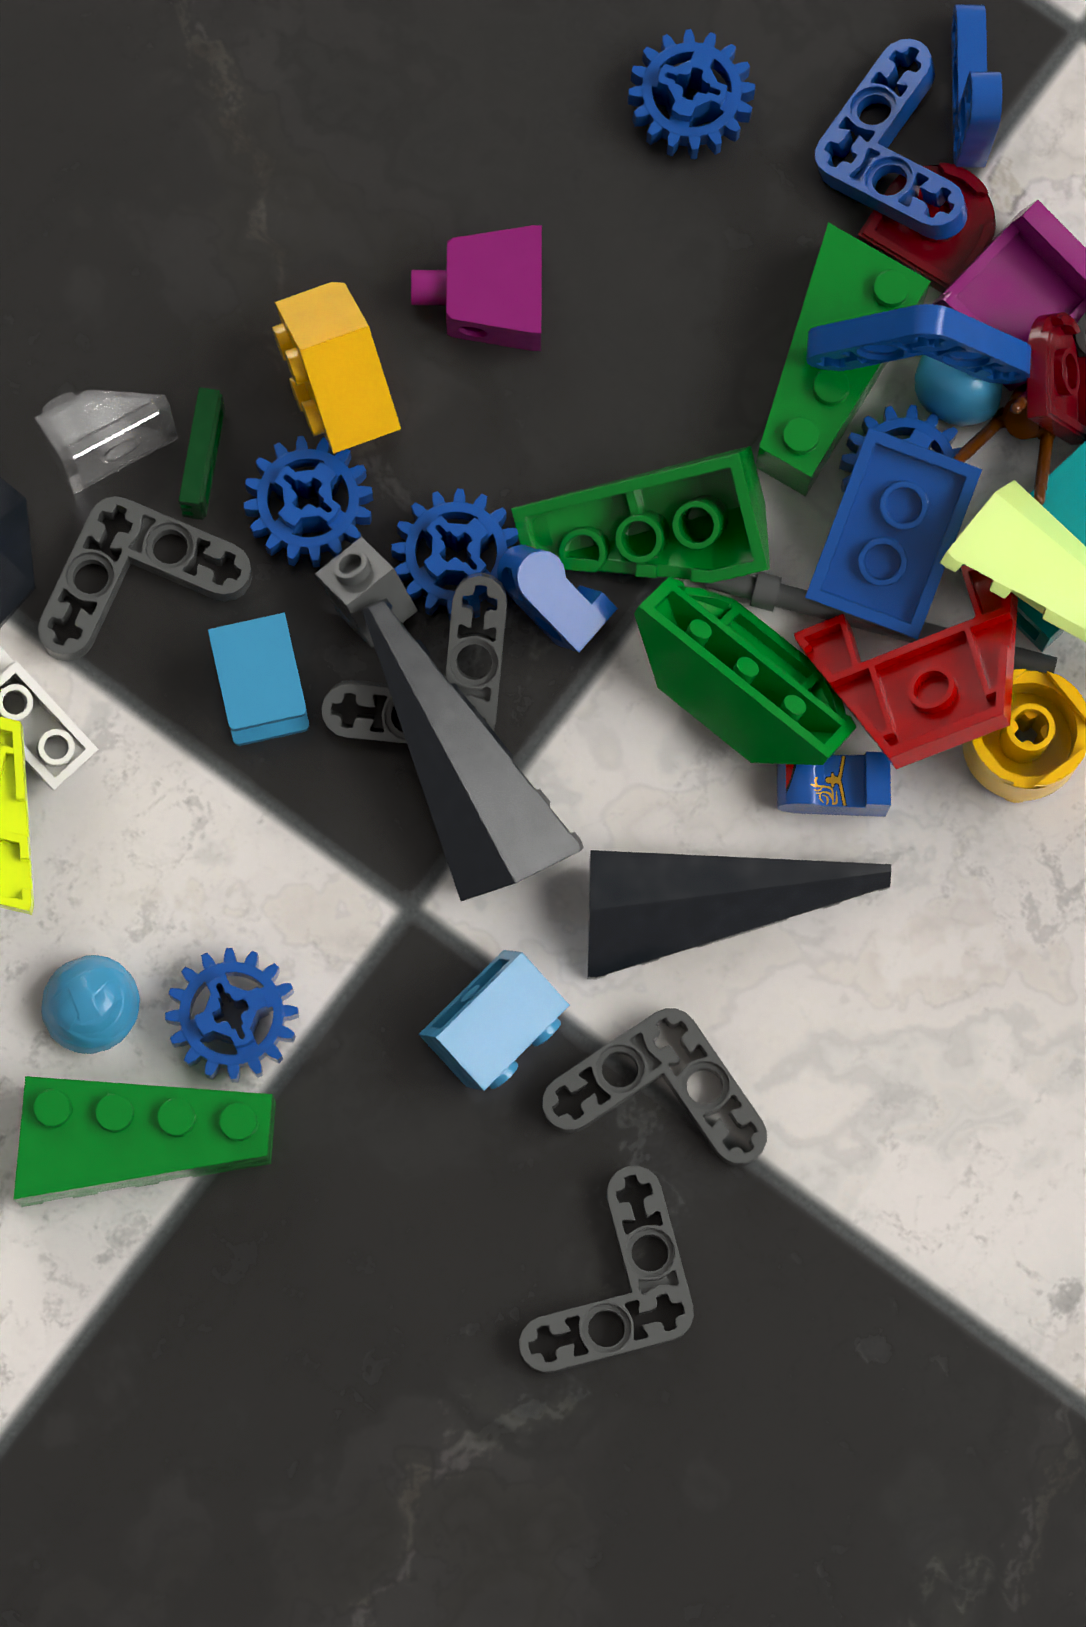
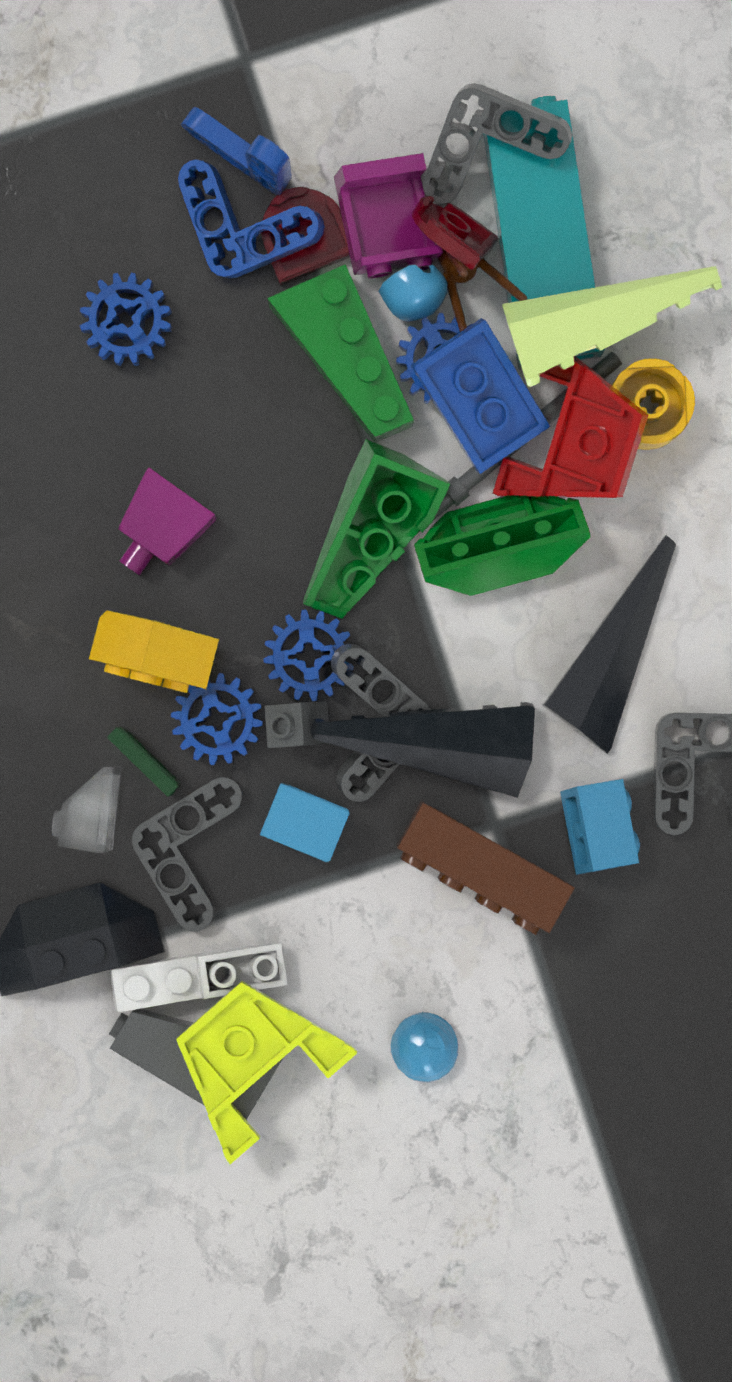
camera: 50 degrees left, 10 degrees up
green wedge [13,1076,276,1207] -> none
blue gear [165,948,299,1083] -> none
leg [497,544,618,653] -> none
blue leg [777,752,891,817] -> none
blue beam [806,304,1031,384] -> none
none -> reddish brown brick [397,801,575,935]

